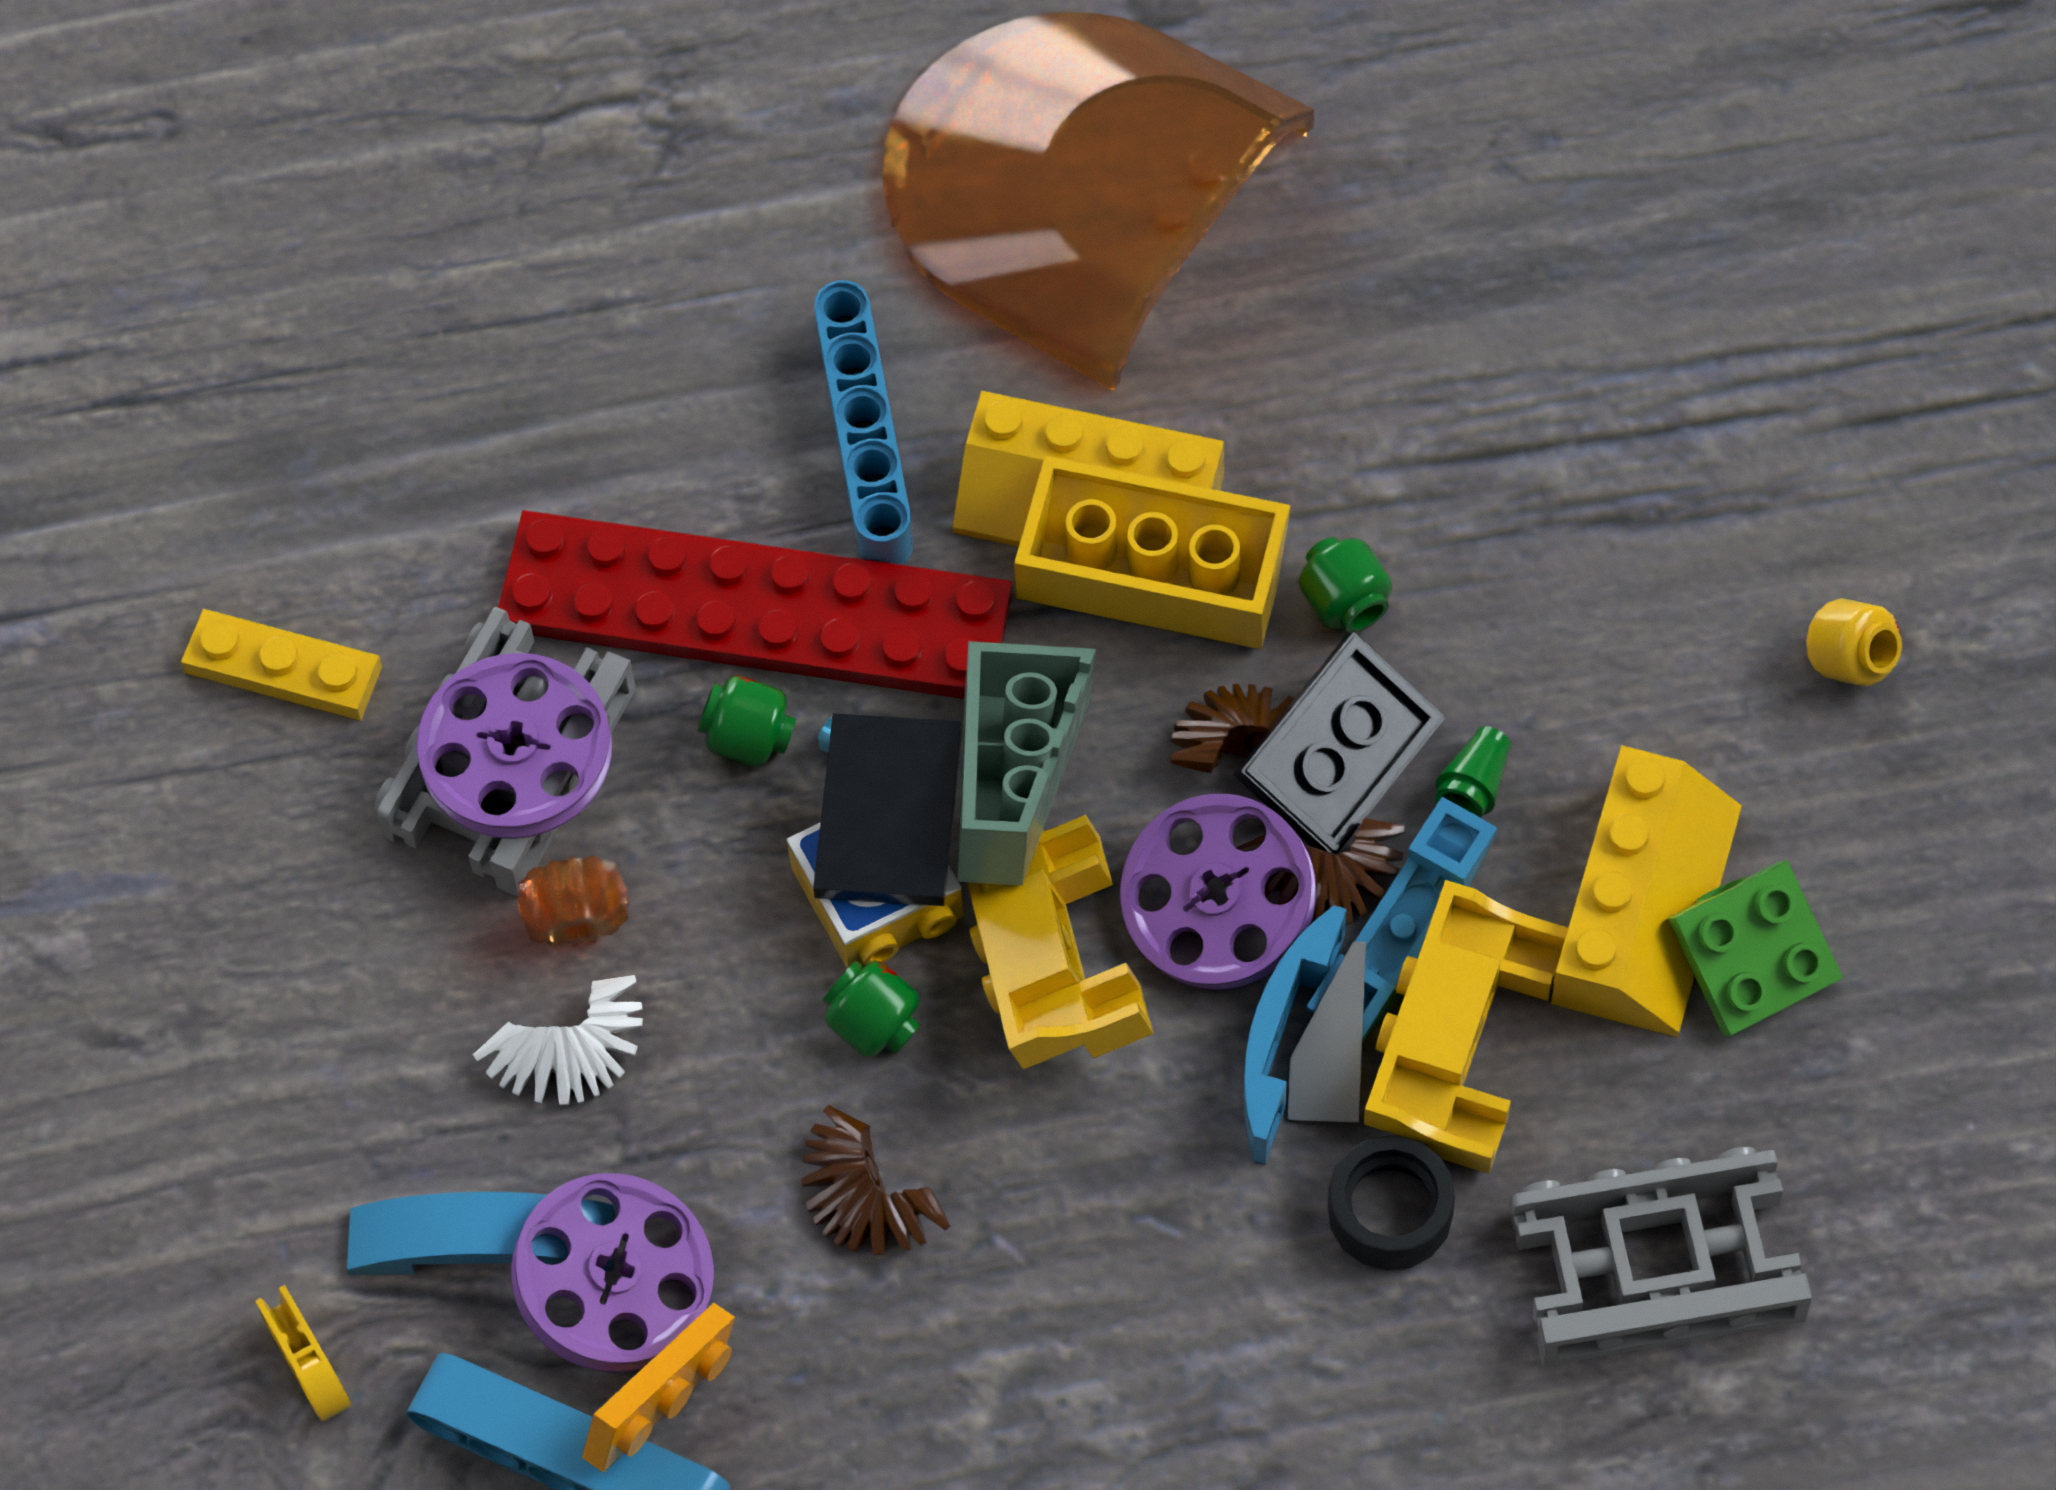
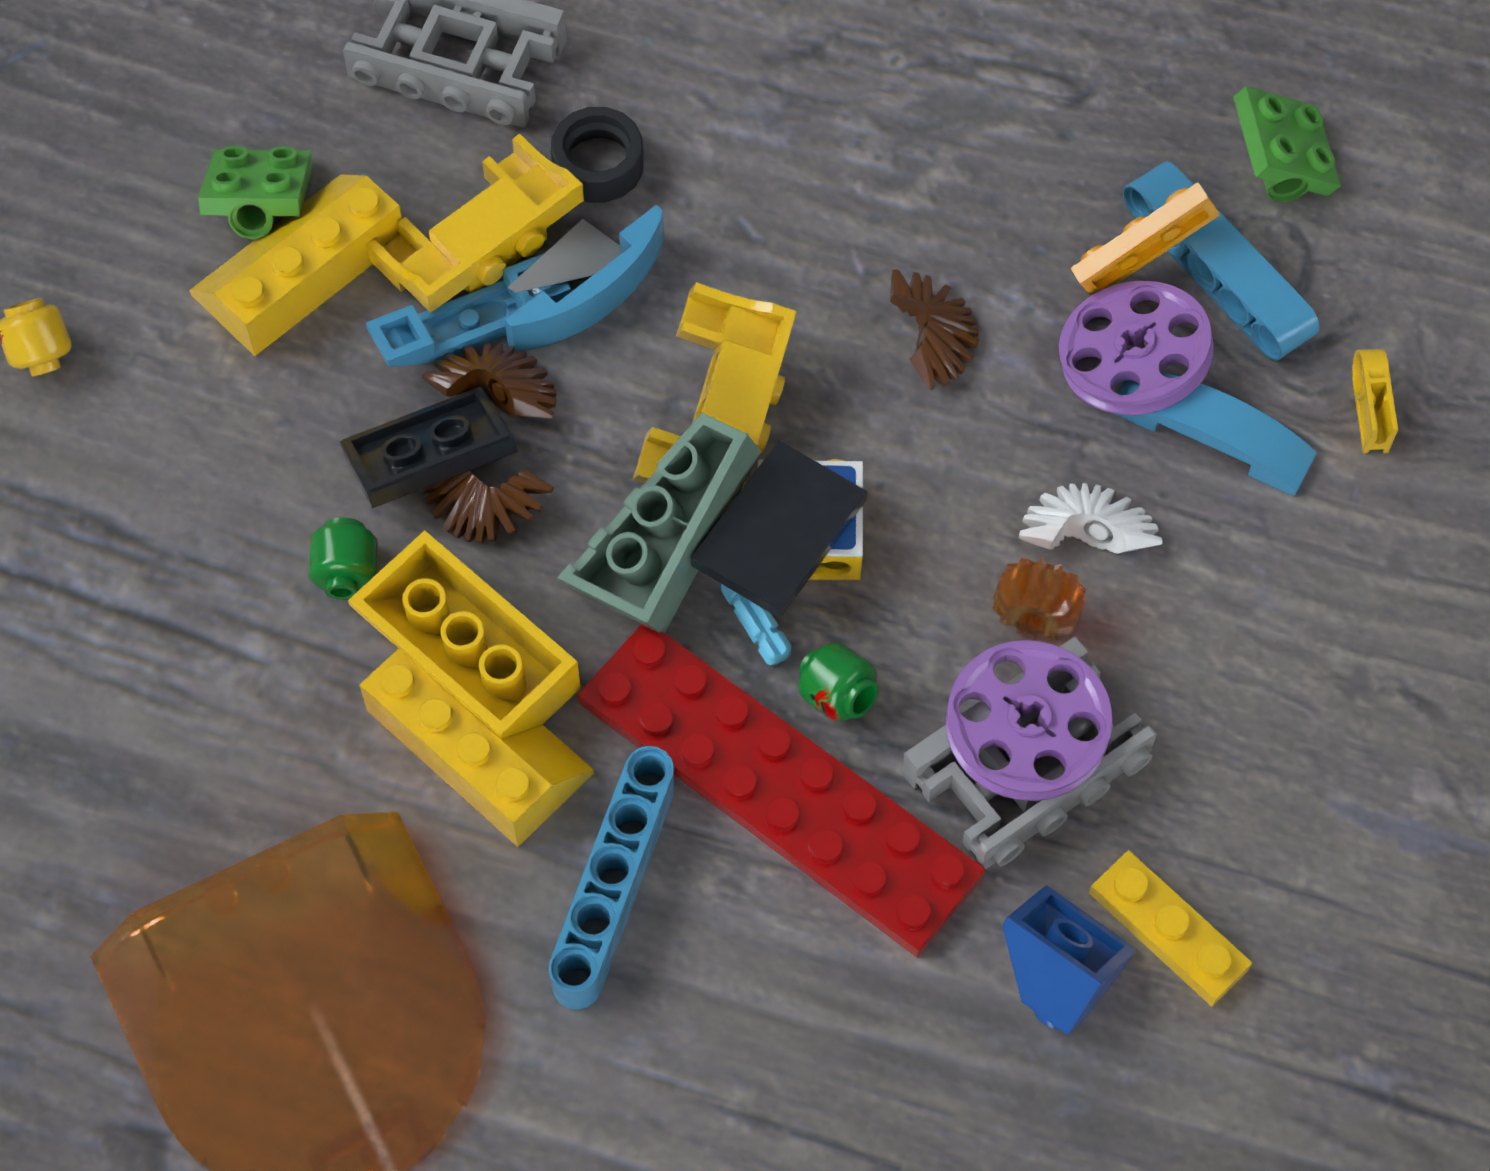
camera: 155 degrees left, 0 degrees up
green head [822,960,921,1057] -> none
medium lavender wedge [1120,794,1316,990] -> none
green cone [1435,726,1511,818] -> none
none -> blue slope [1002,885,1137,1035]

